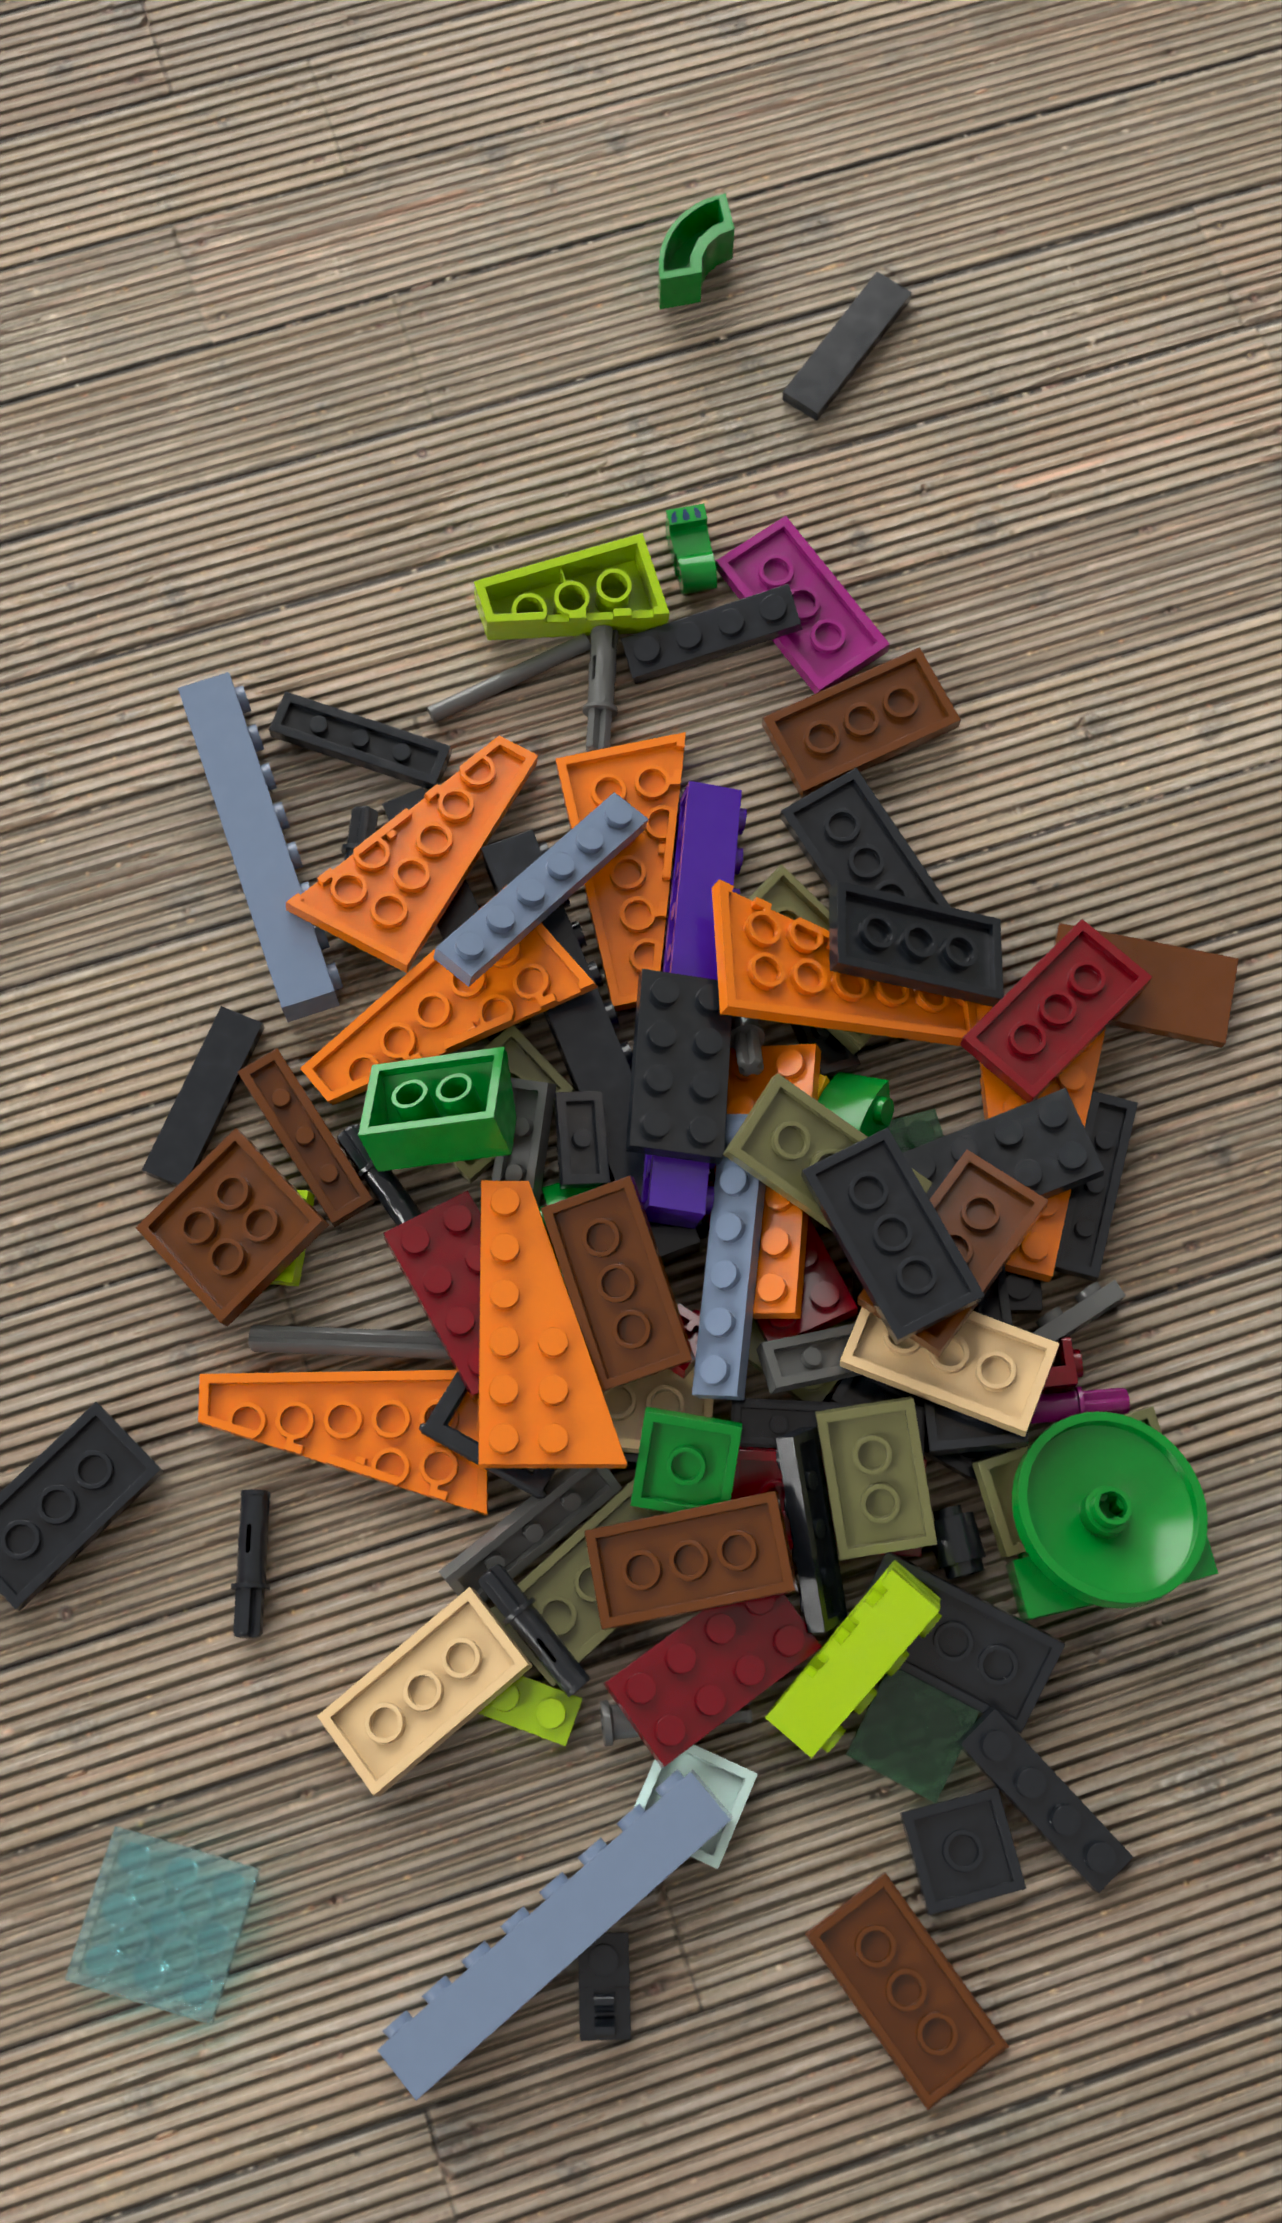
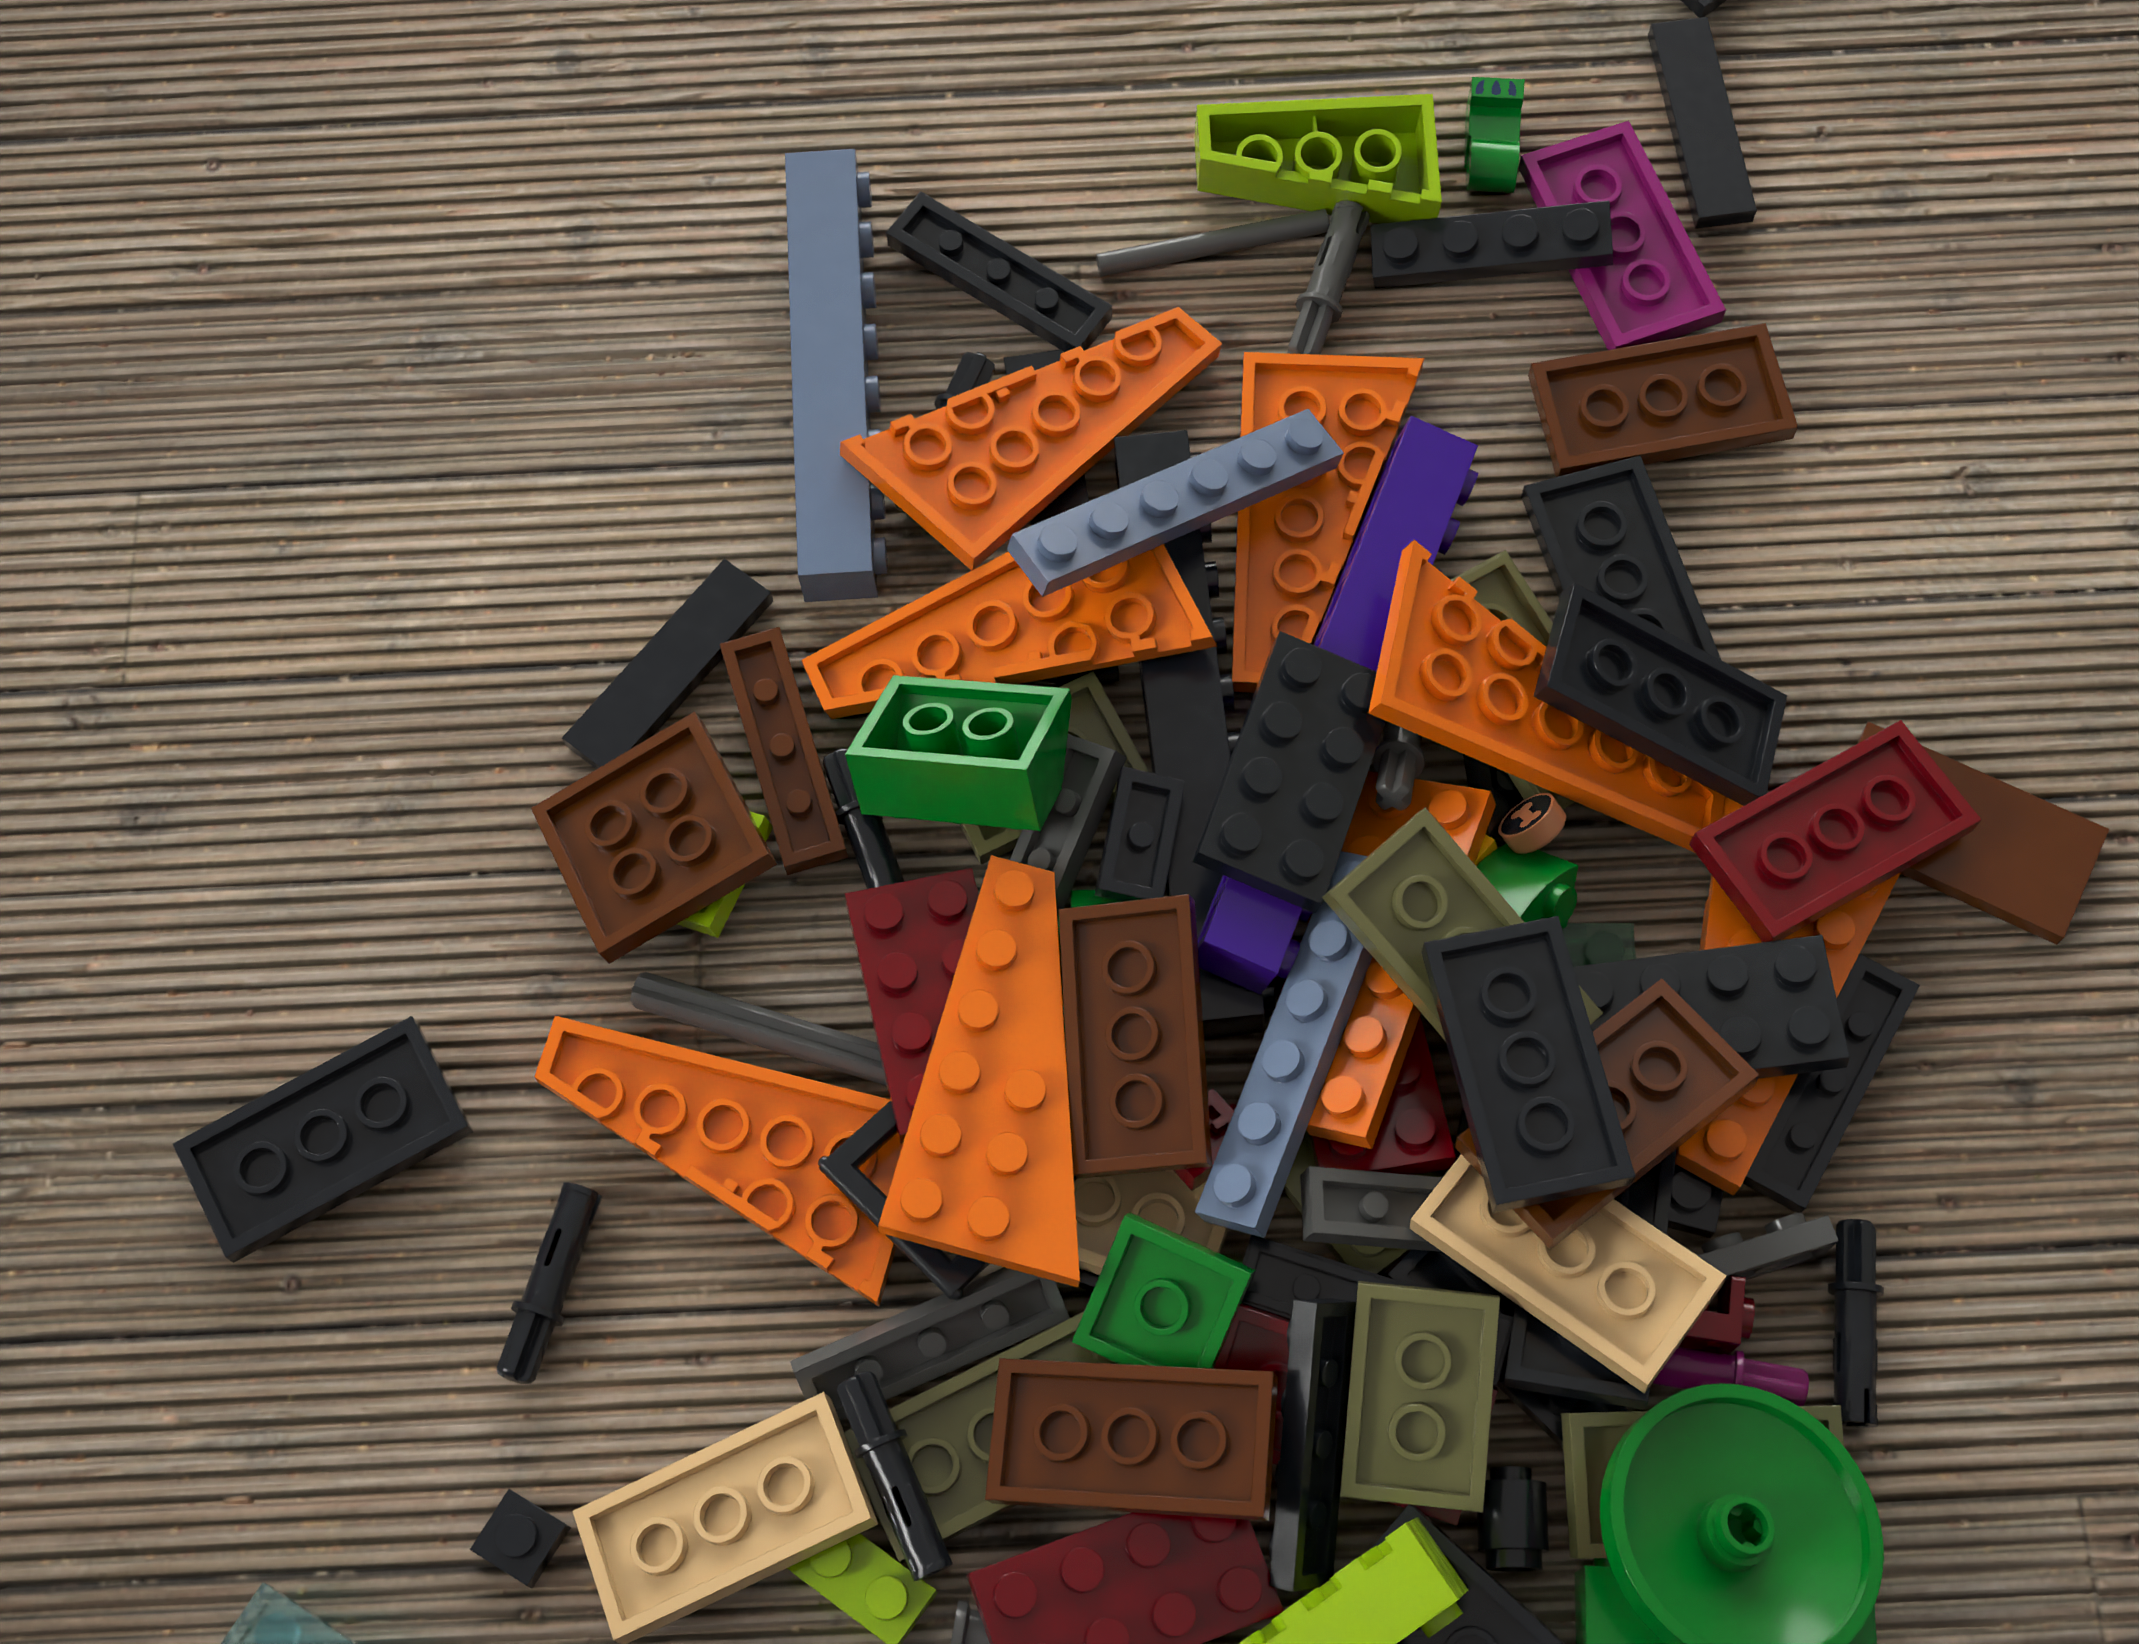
camera: 20 degrees right, 5 degrees down
none -> black plate [470,1489,571,1589]
none -> nougat tile [1498,793,1566,854]
none -> black tile [1648,17,1757,229]
none -> black axle [1828,1219,1884,1428]

